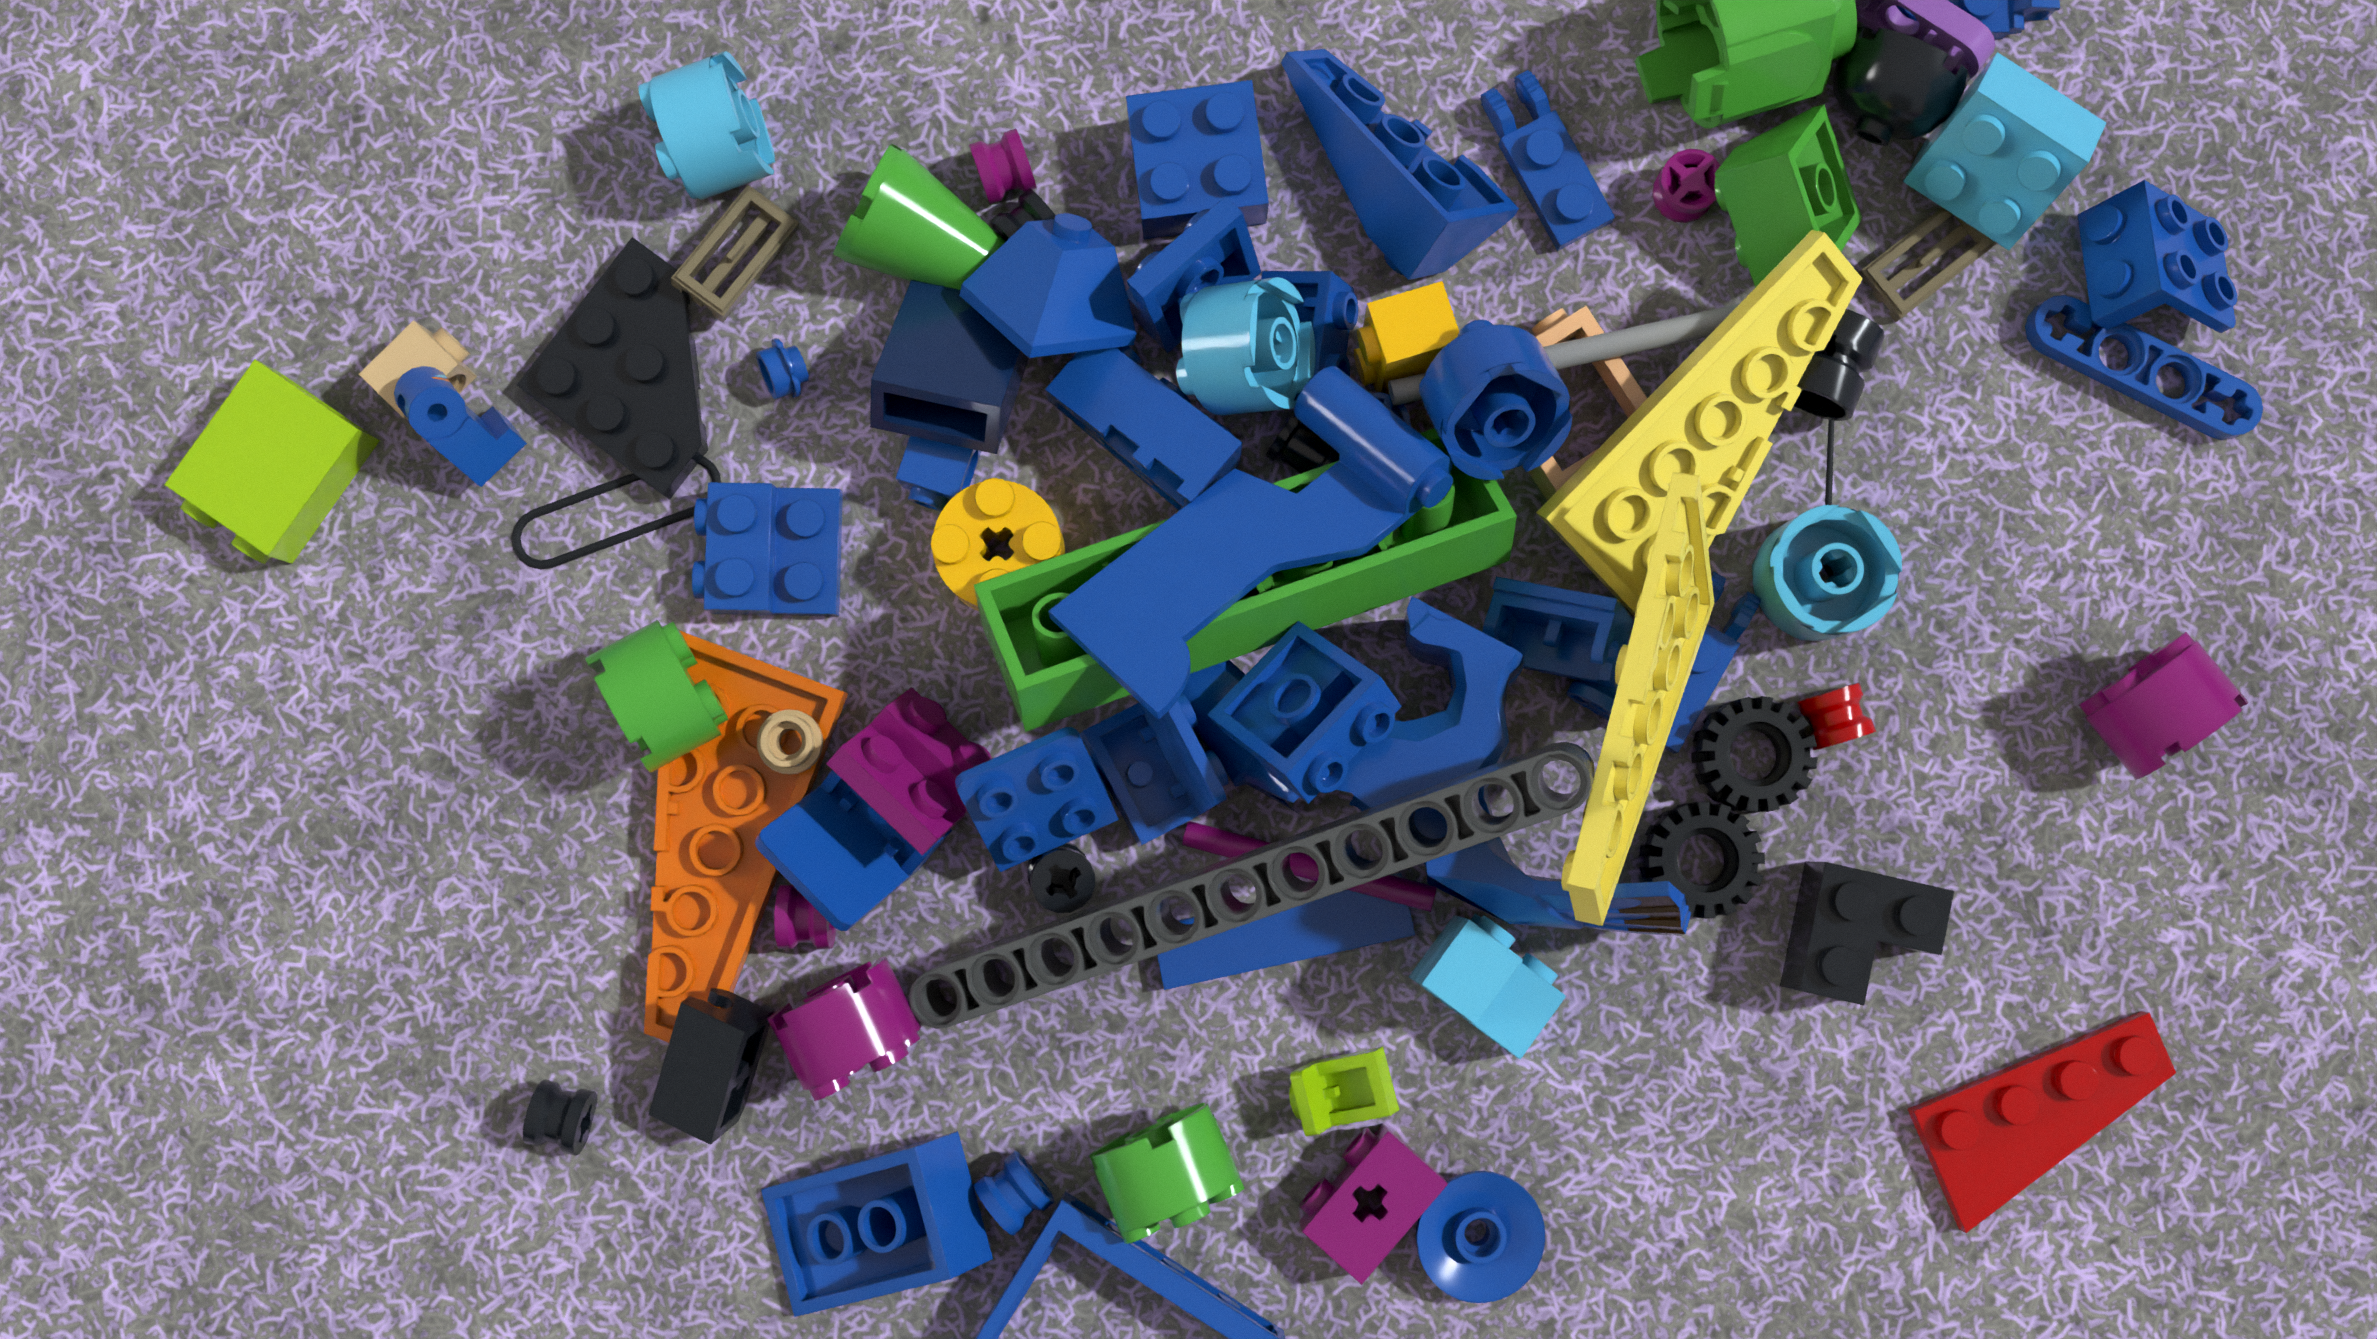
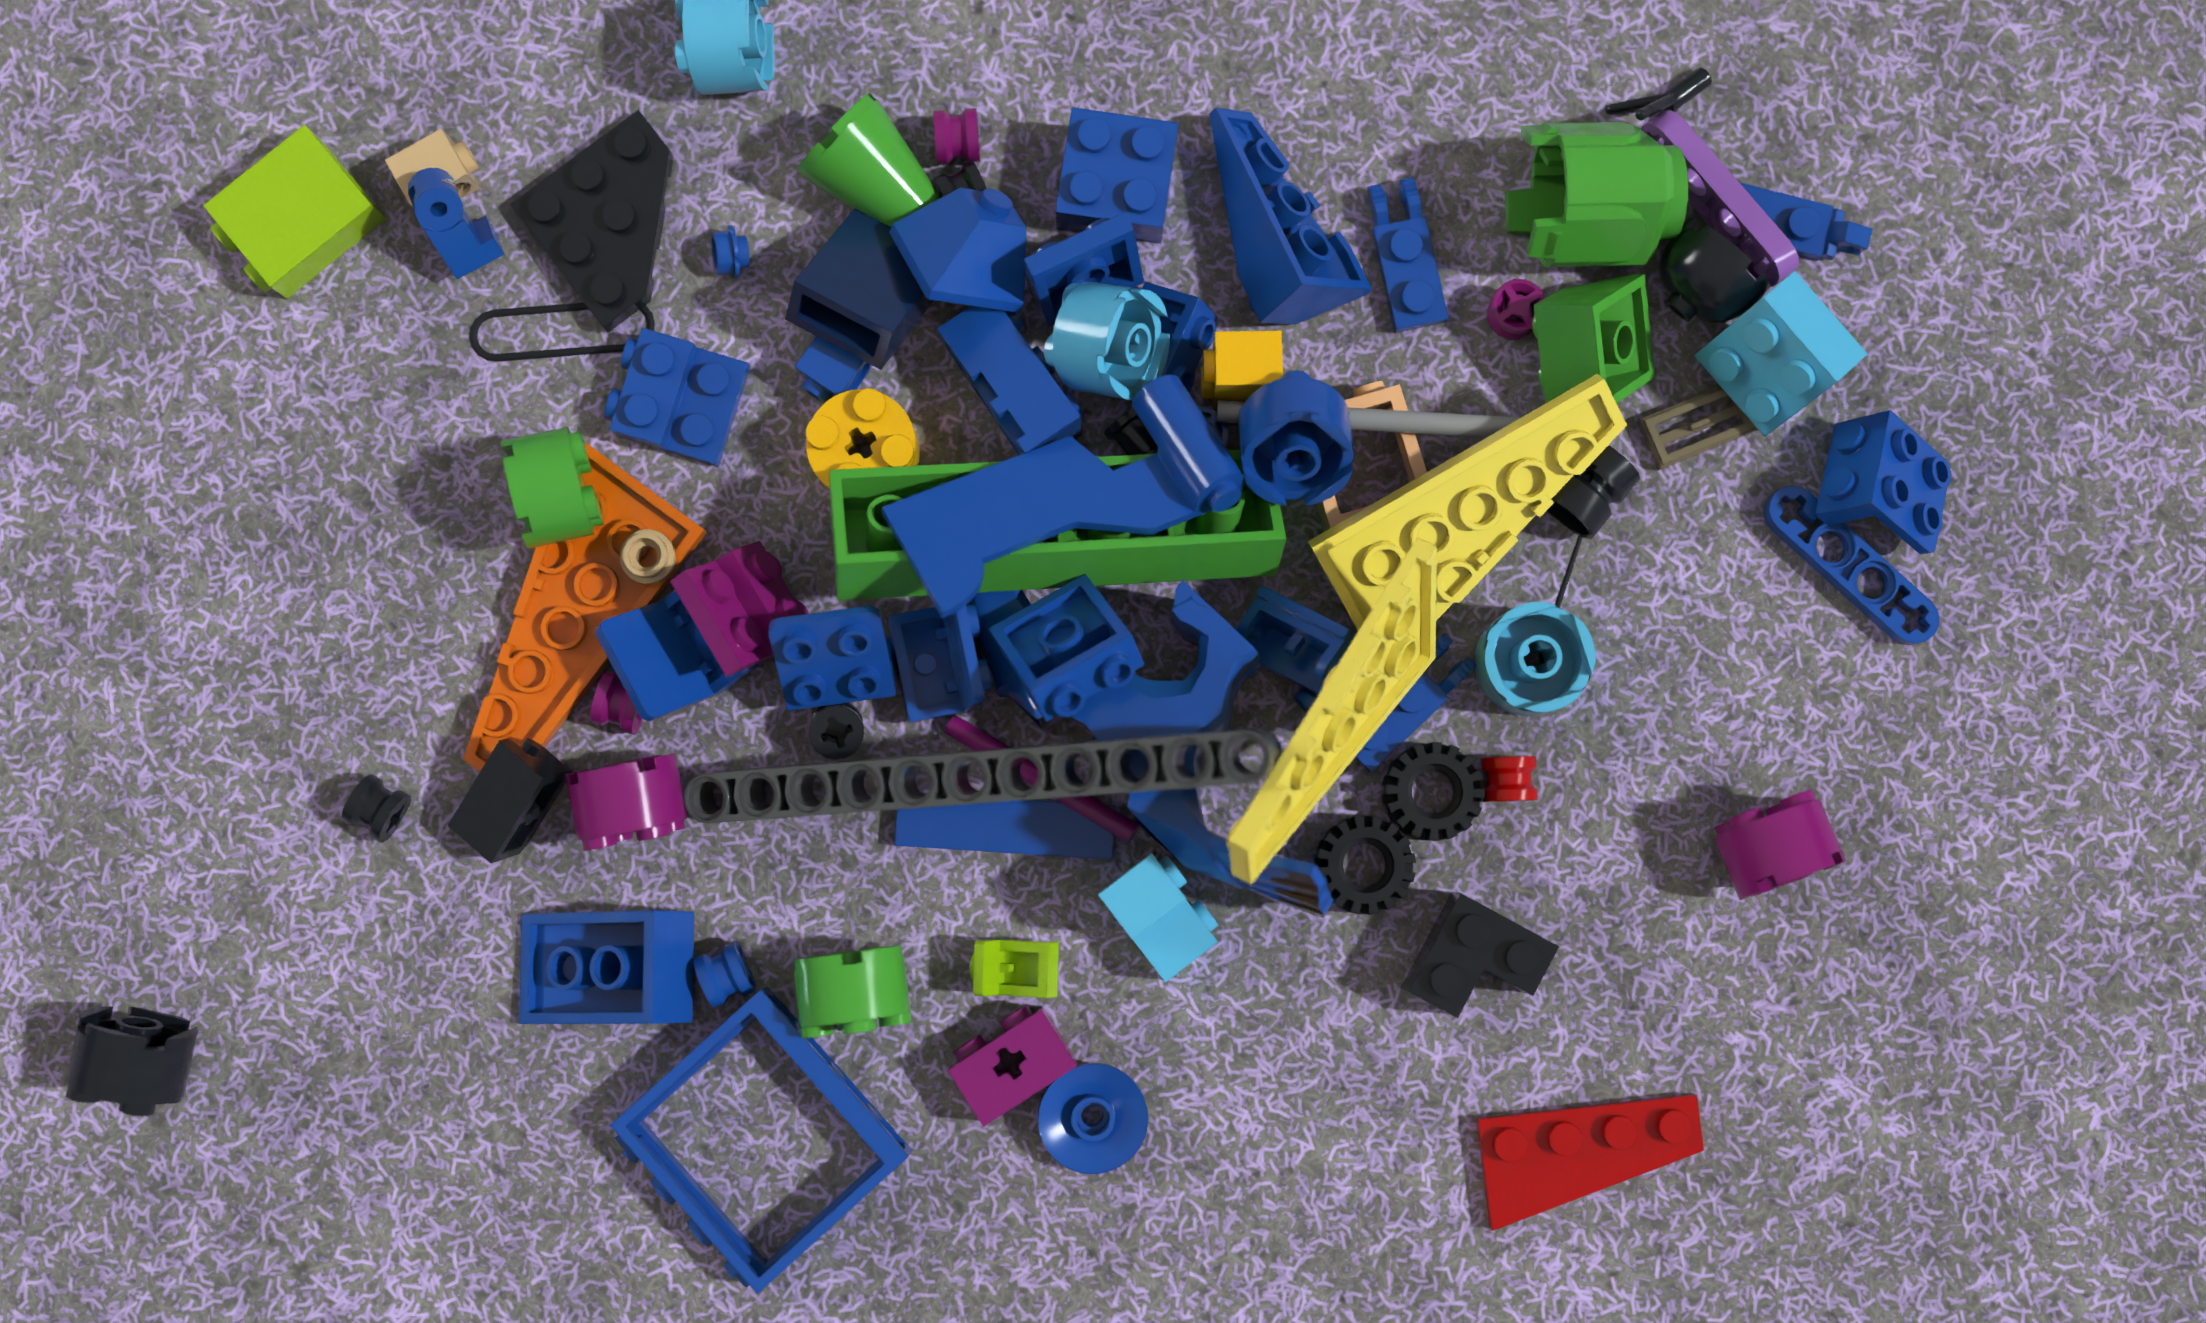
camera: 15 degrees right, 0 degrees up
dark tan tile [671,184,799,323] -> none

